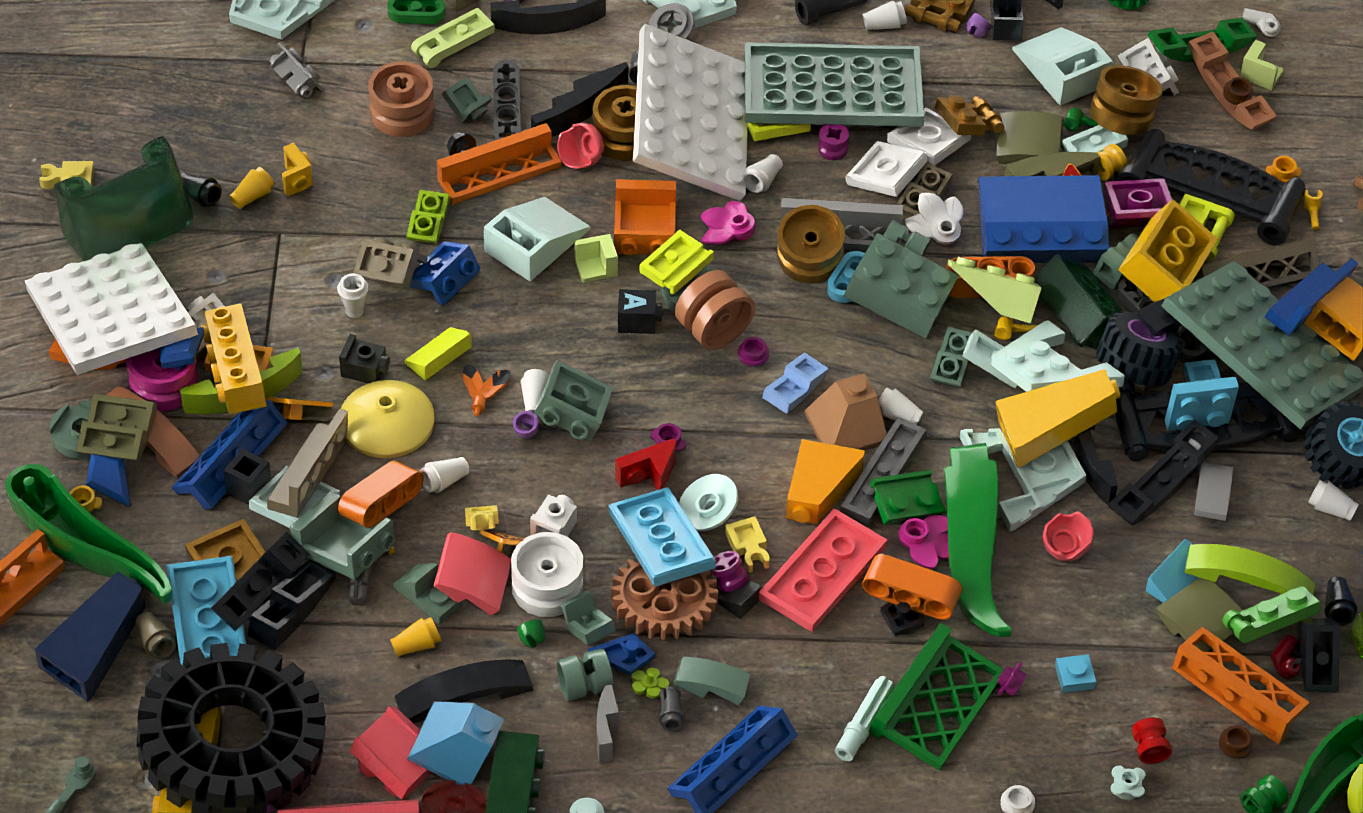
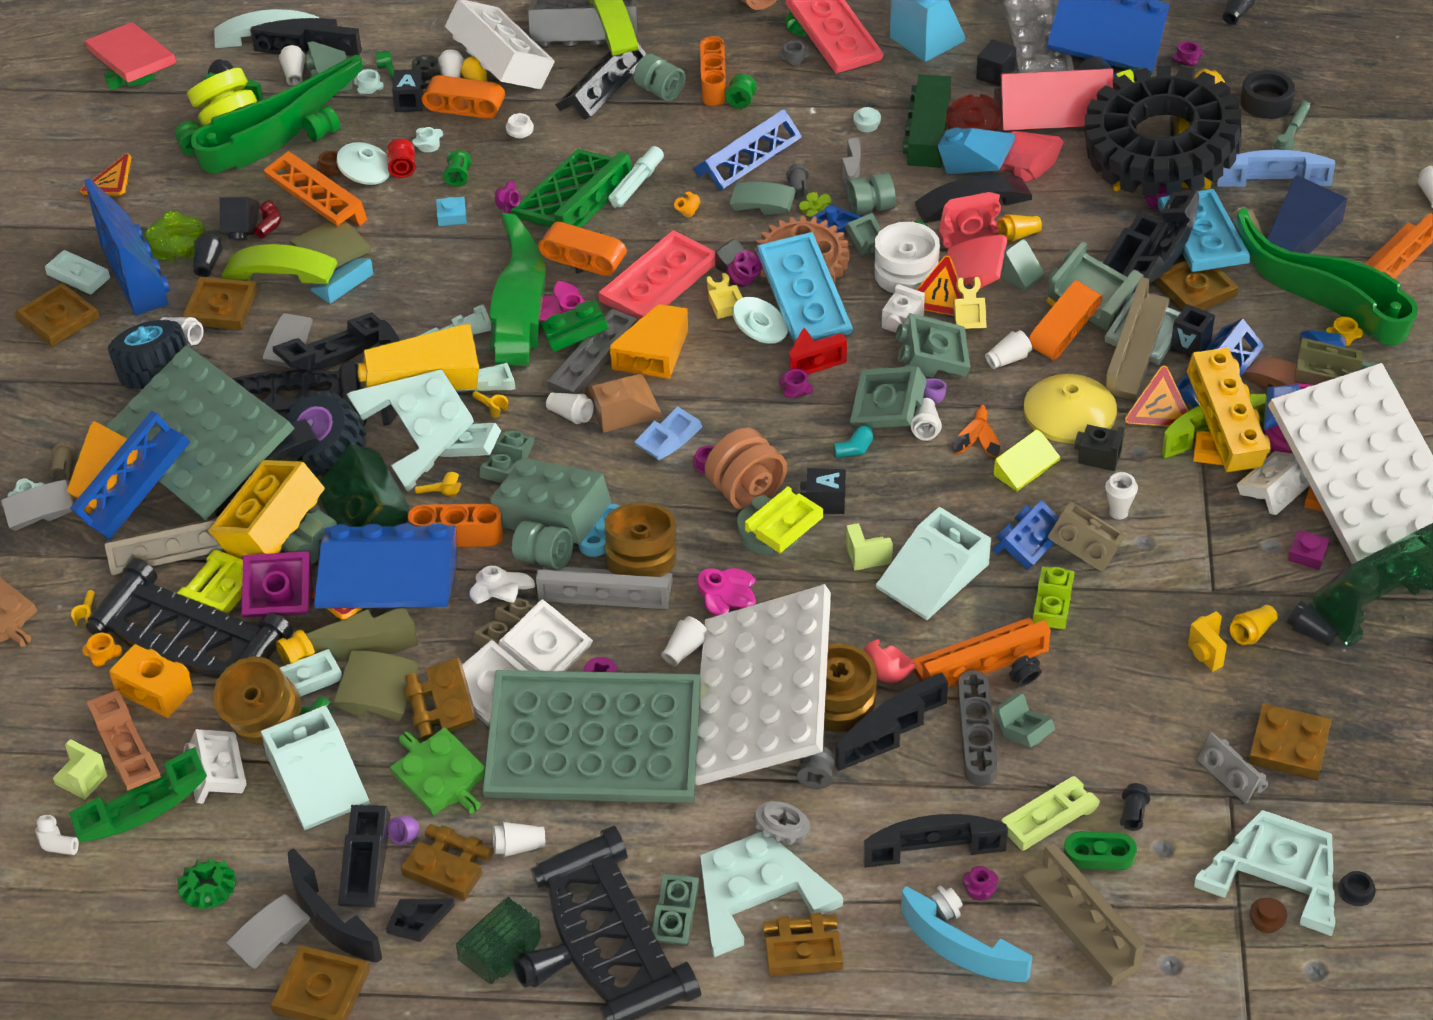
camera: 175 degrees left, 5 degrees down
nougat wheel [368,61,434,137] -> none
orange panel [614,179,676,255] -> none
yellowish green slope [948,257,1041,323] -> none
coral hair [1042,511,1094,561] -> none
medium azure plate [1164,377,1239,431] -> none
bright green plate [1222,586,1321,643] -> none
reddish brown plate [1223,77,1253,105] -> none
none -> light orange brick [109,644,193,718]
none -> pearl gold plate [183,277,258,330]
none -> light aqua dish [336,142,390,185]
none -> bright green plate [390,727,485,817]
none -> green bush [443,150,472,187]
none -> yellow hand [472,391,508,418]
none -> light orange arm [674,192,701,218]
none -> teal arm [833,426,874,458]
none -> sand green plate [895,313,971,378]
none -> coral slope [937,192,1001,249]
none -> black pin [1120,783,1151,831]
none -> light blue slope [1216,150,1335,187]
none -> pearl gold plate [1249,703,1332,780]
none -> magenta plate [1288,530,1330,570]

